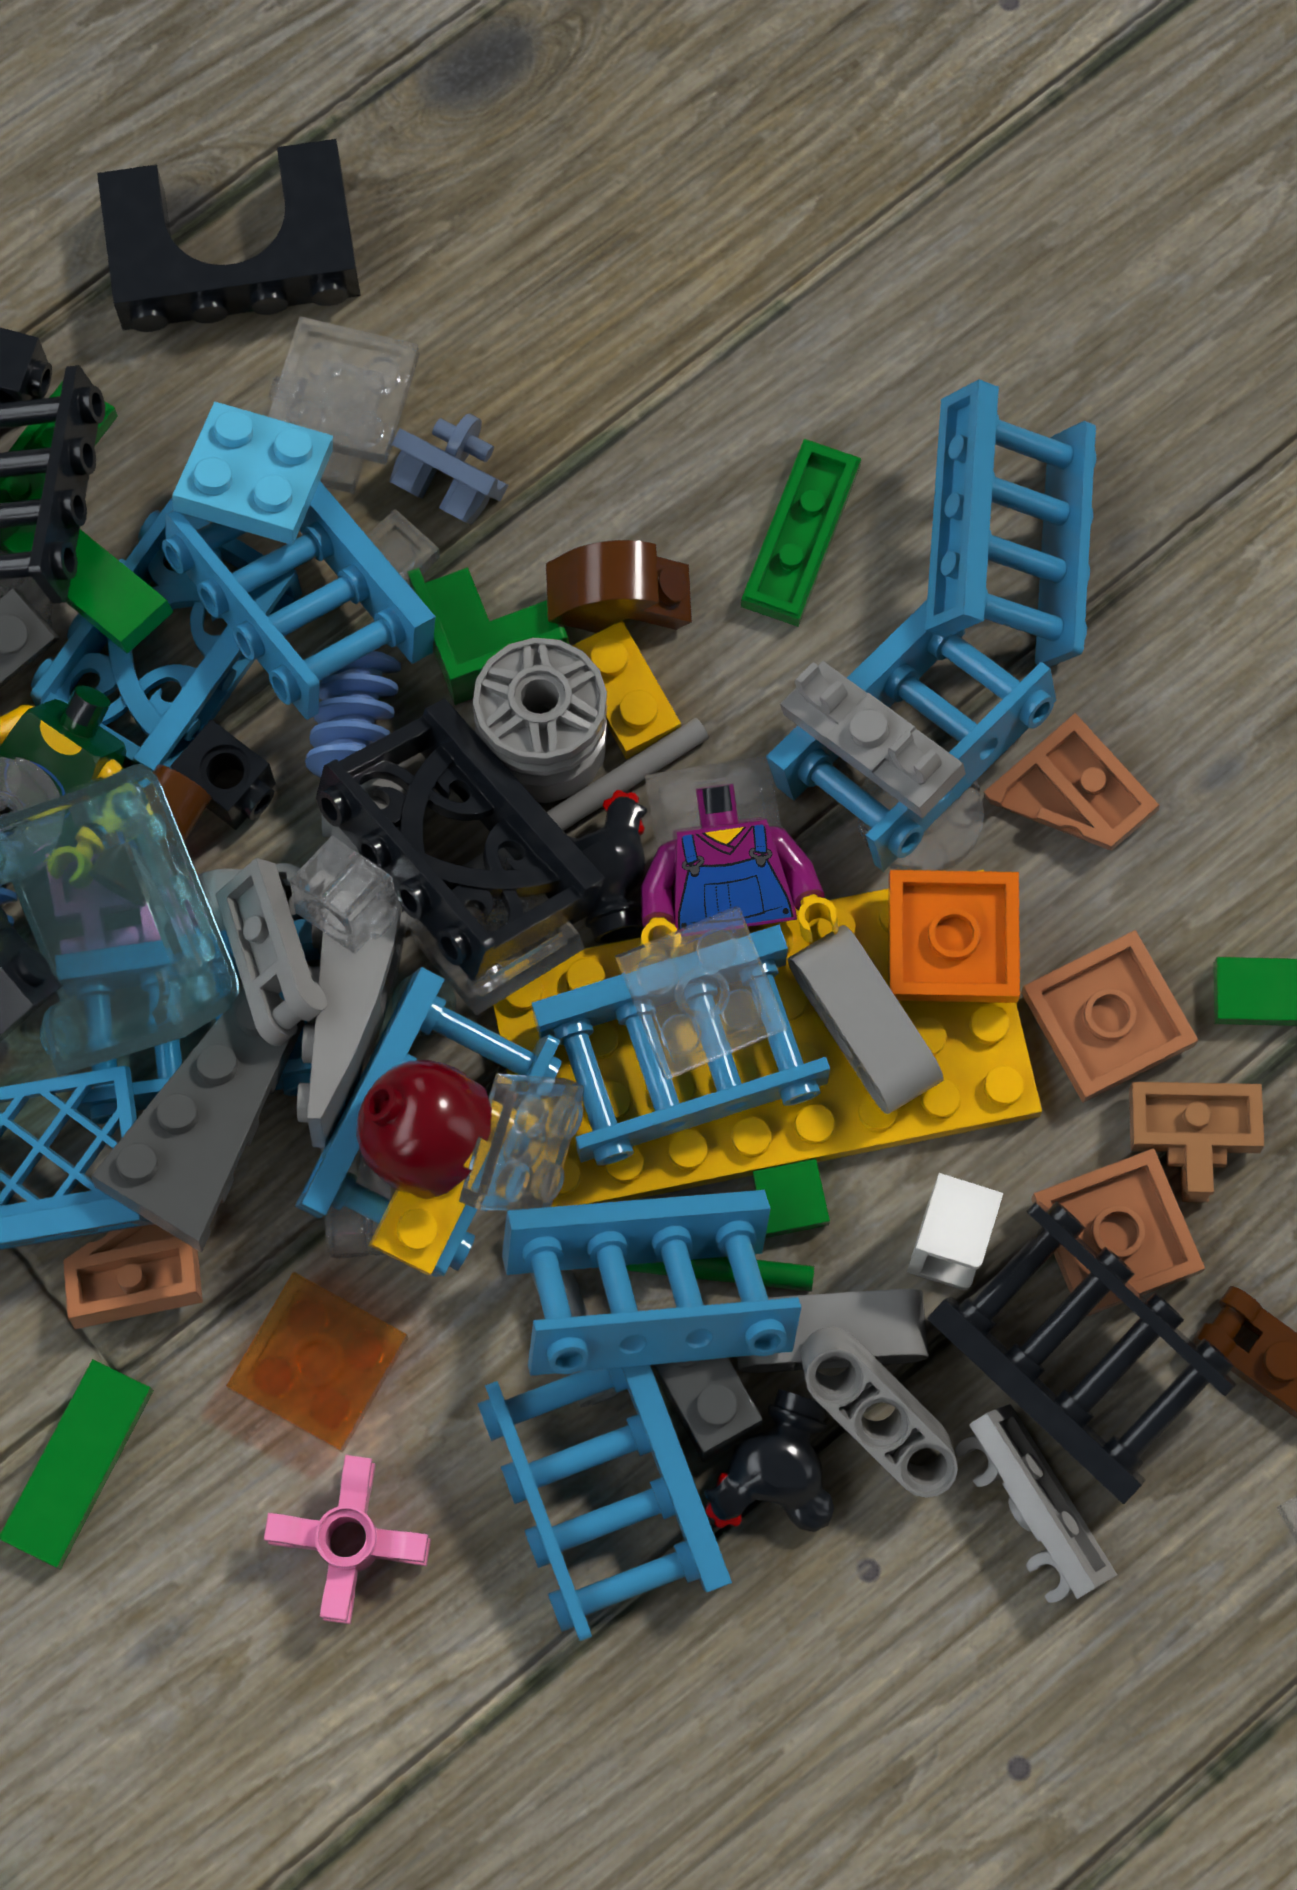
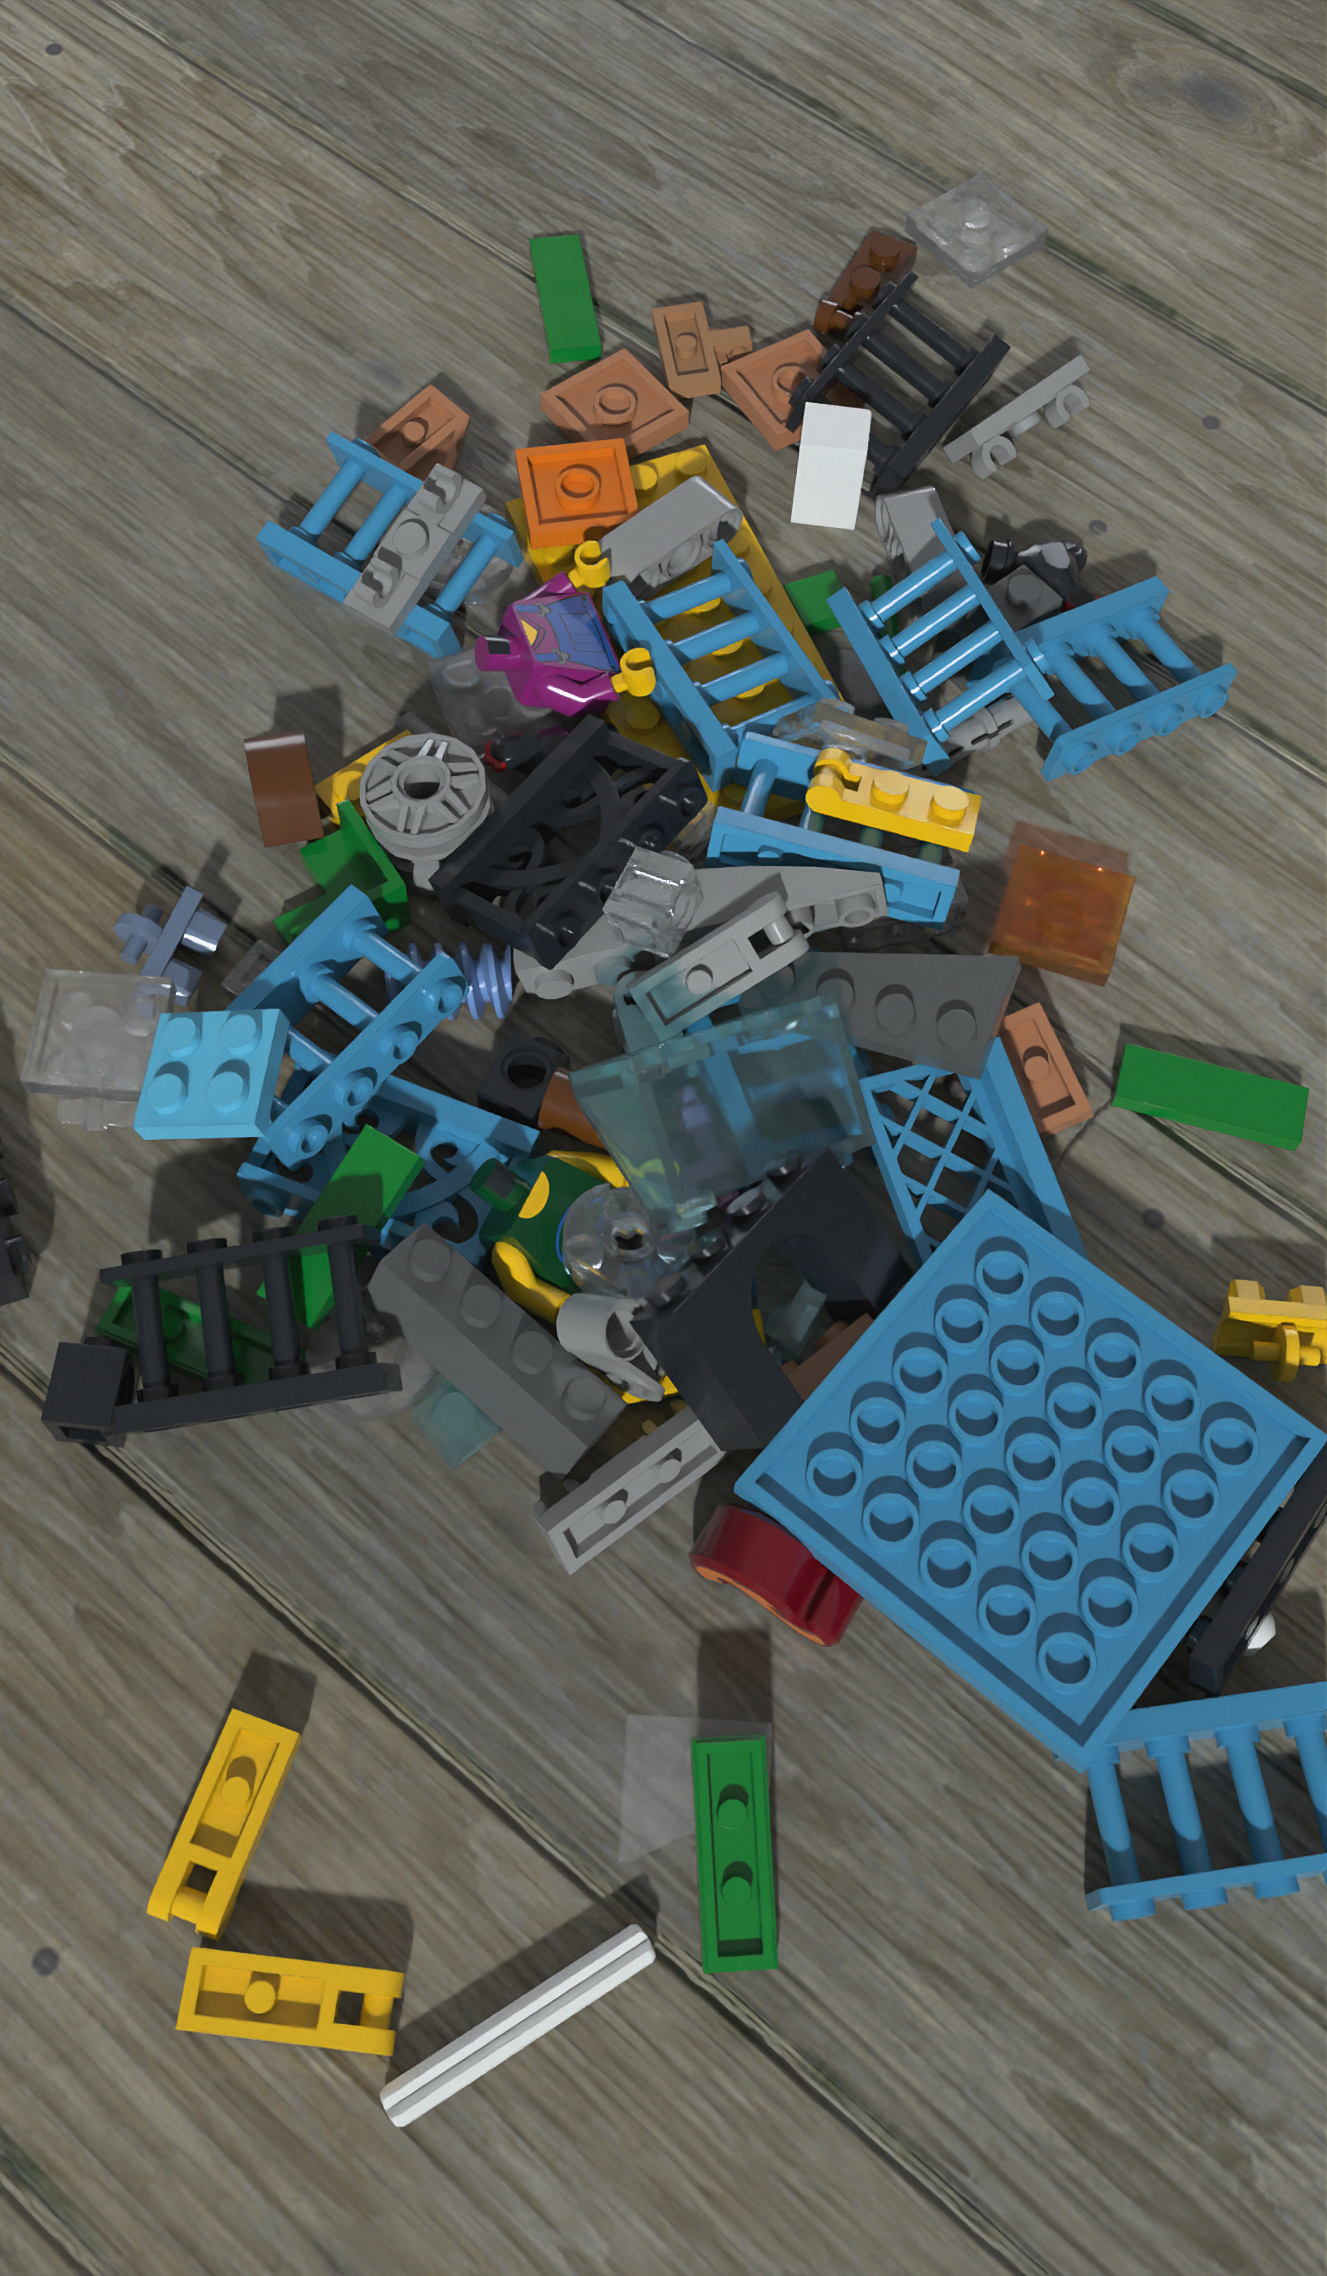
camera: 105 degrees left, 10 degrees down
bright pink pin [264,1455,431,1624] -> none
dark red cylinder [356,1060,492,1199] -> none
clear plate [615,906,788,1080] -> none
green tile [741,439,862,627] -> none
light grey beam [801,1327,958,1498] -> none
dark azure fence [925,379,1096,667] -> none

